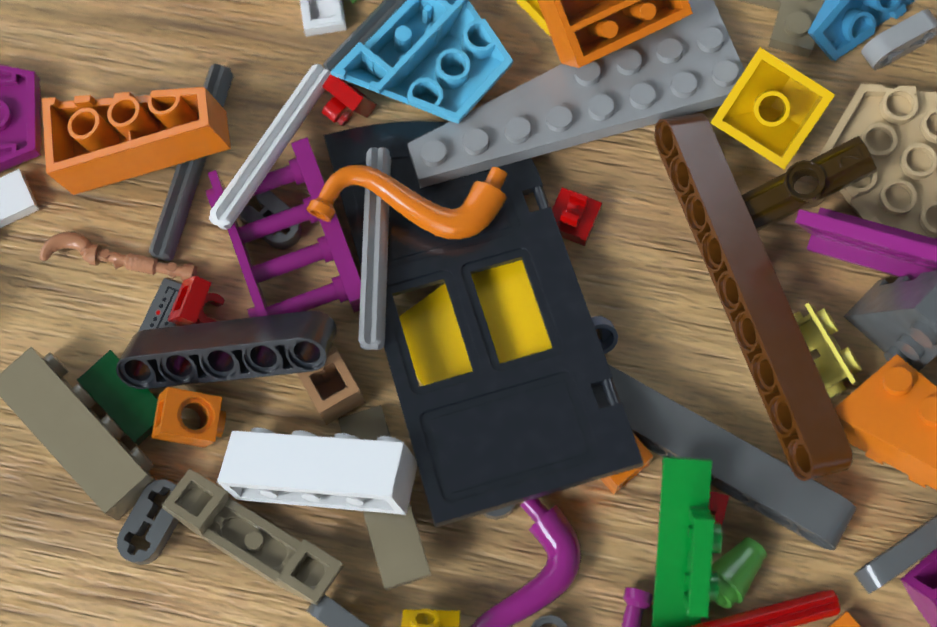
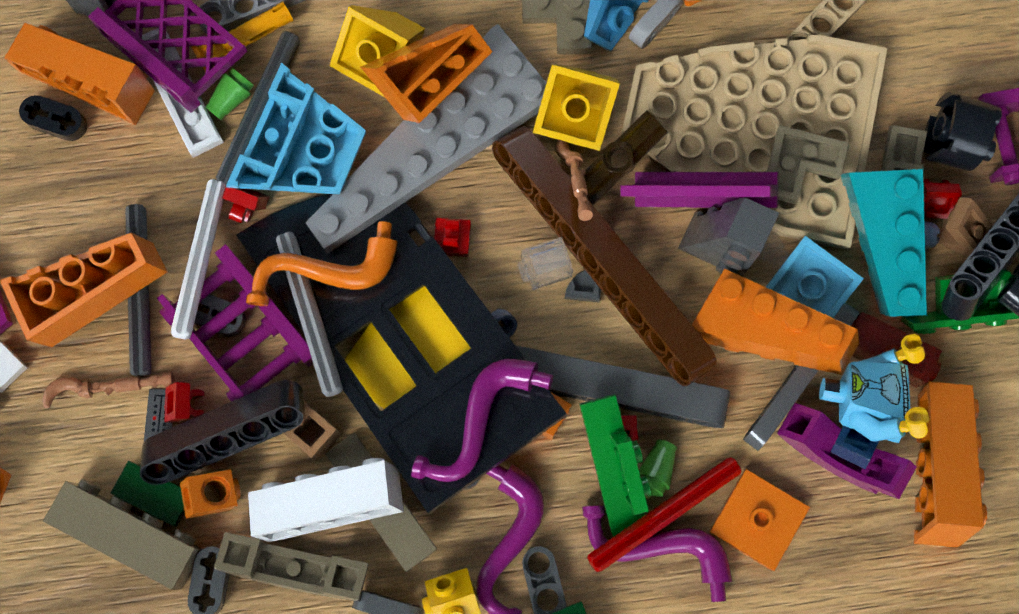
camera: 25 degrees left, 5 degrees up
light yellow hinge [794,302,862,398] -> none
none -> magenta animal [411,359,553,482]
none -> clear brick [517,237,573,291]
none -> nougat piece [555,140,593,221]
none -> dark grey tile [564,270,601,303]

